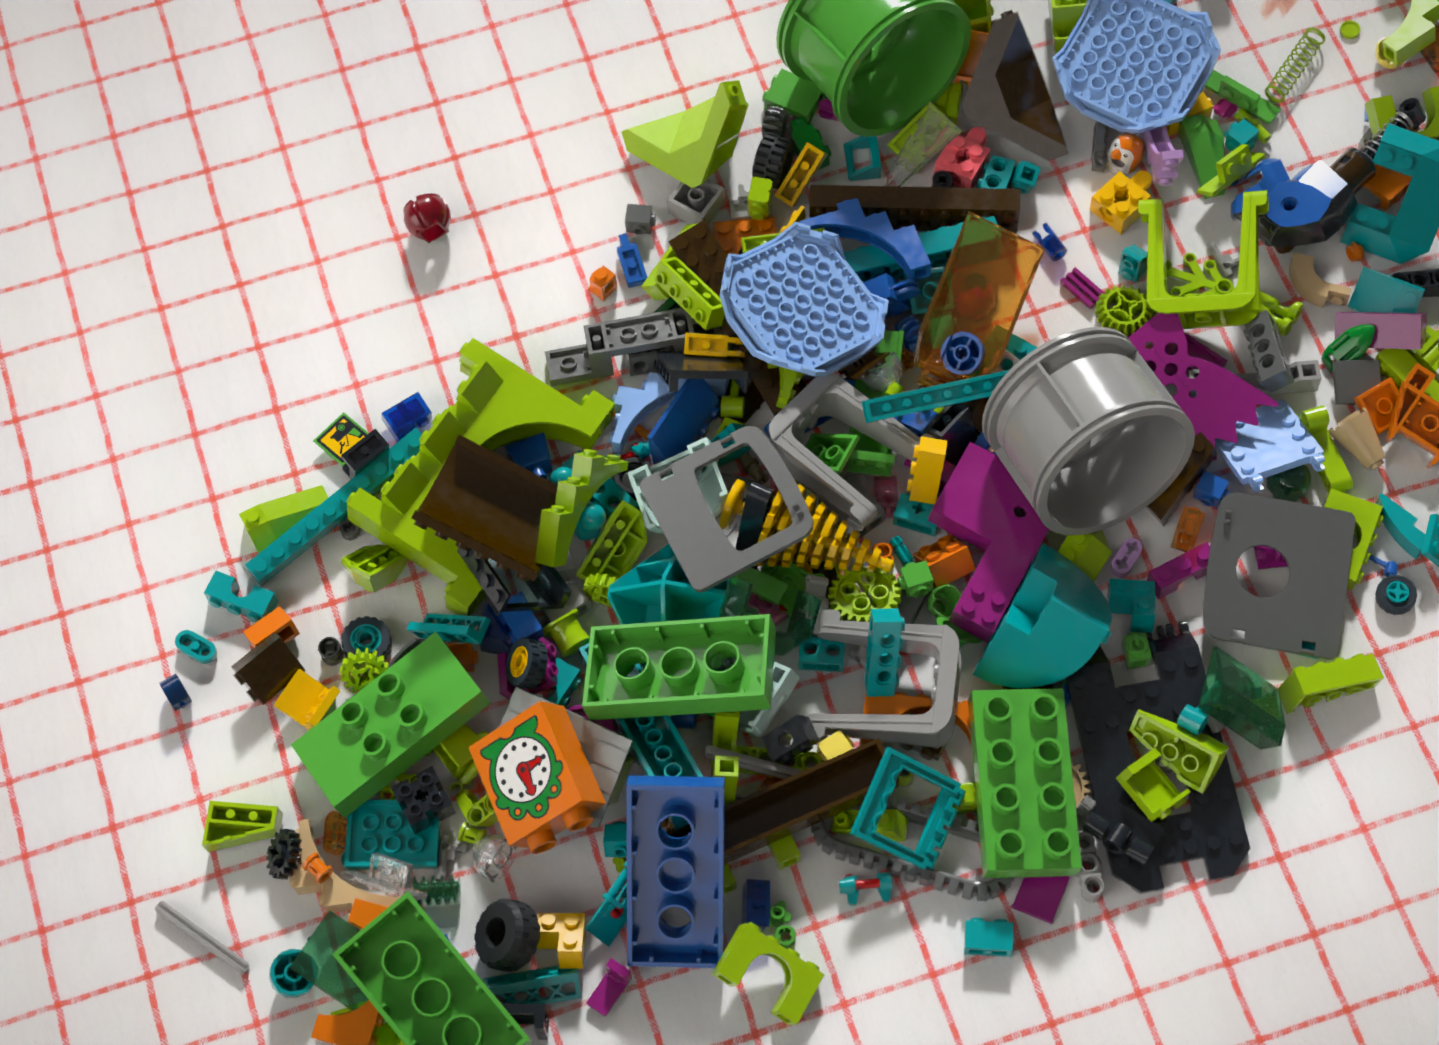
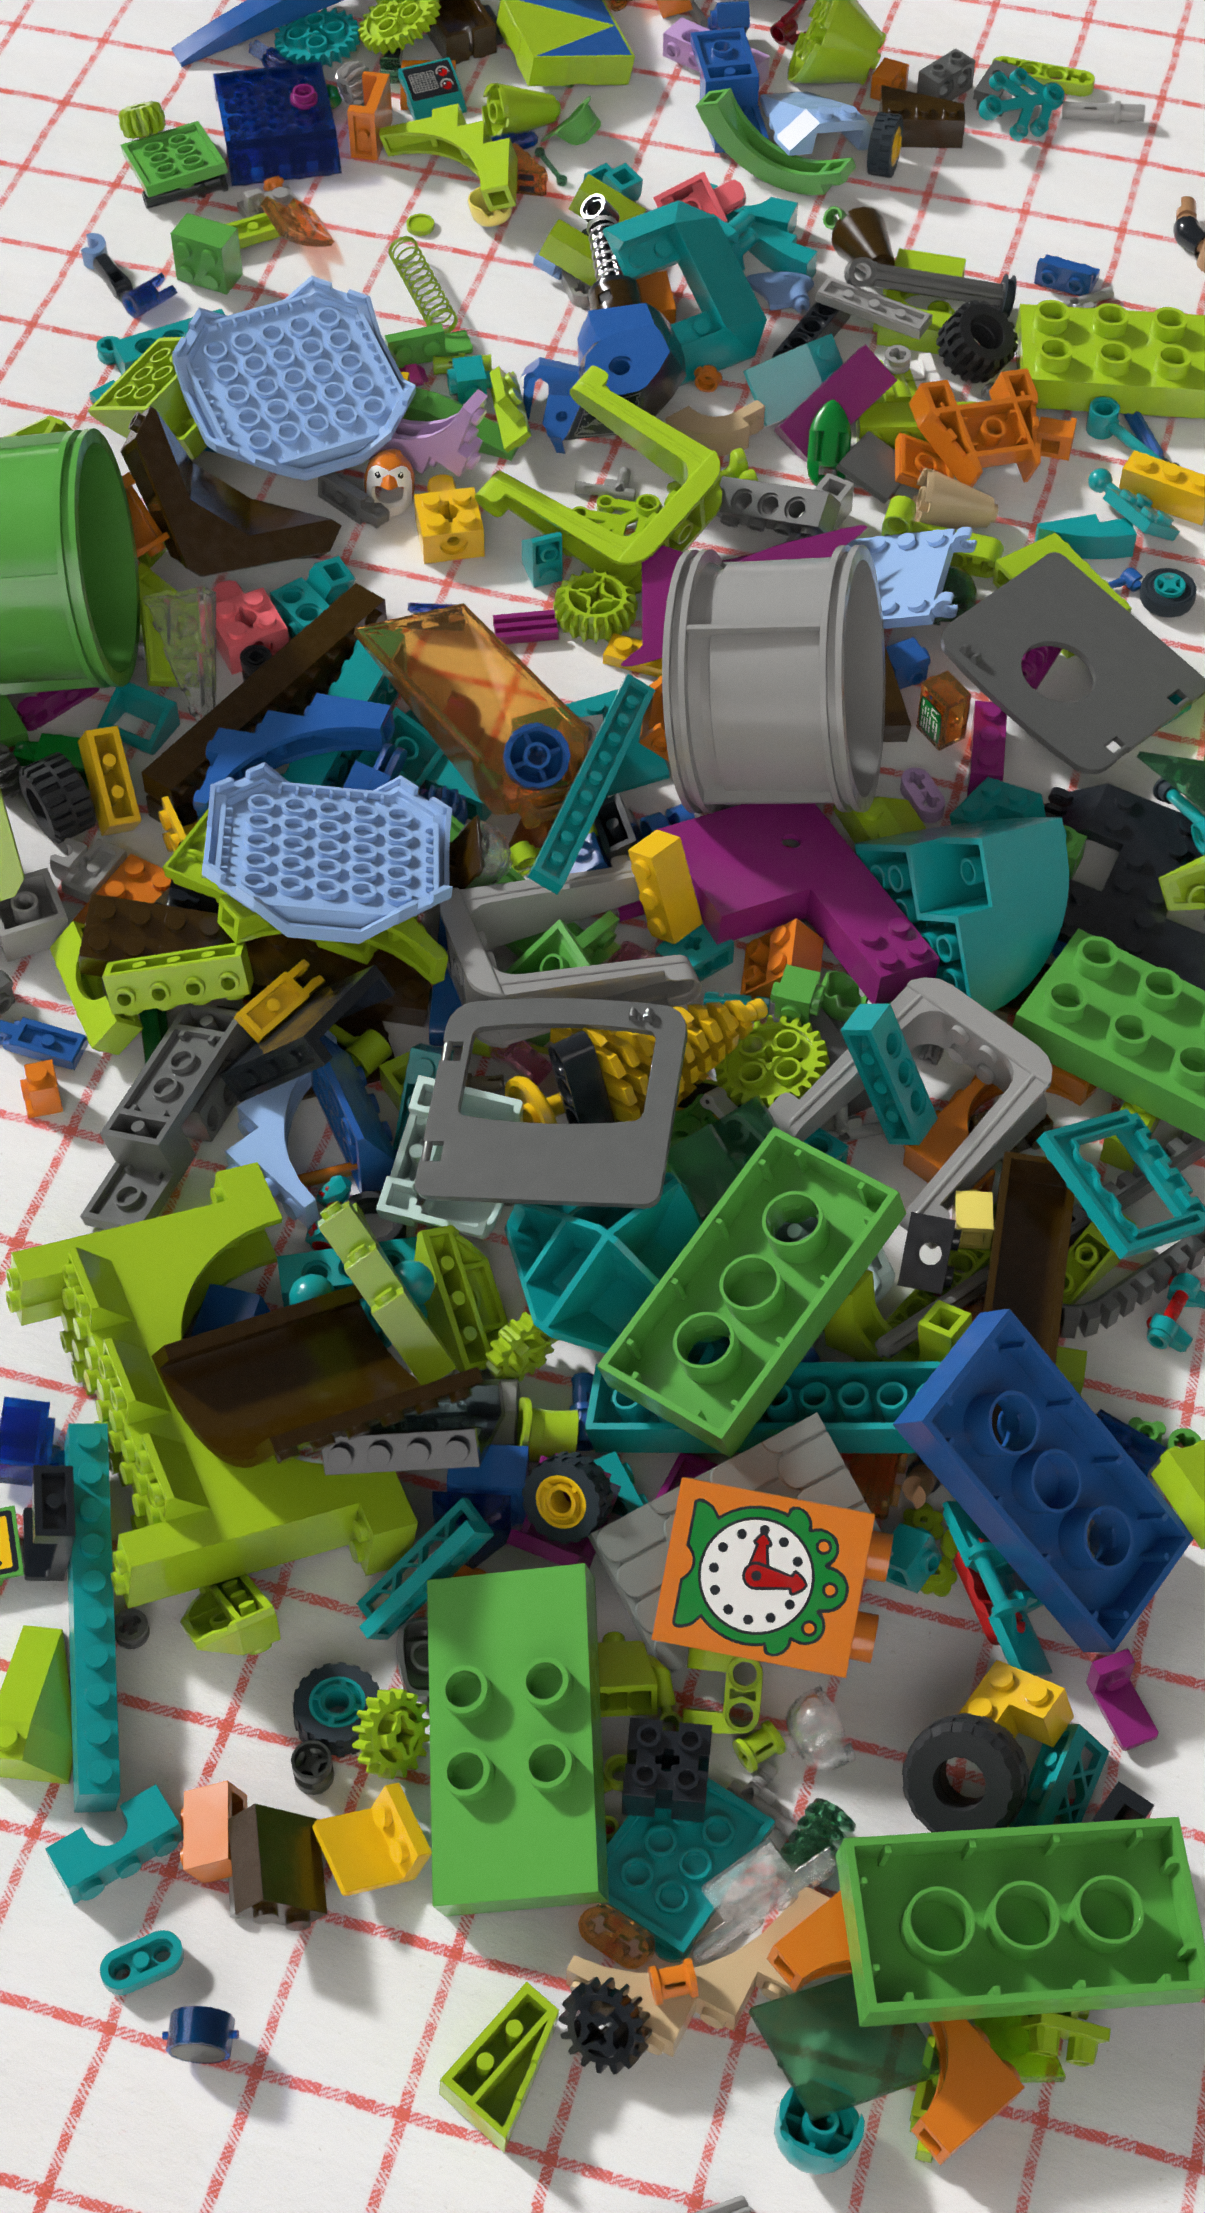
camera: 60 degrees left, 10 degrees down
lime brick [748,177,773,220] -> none

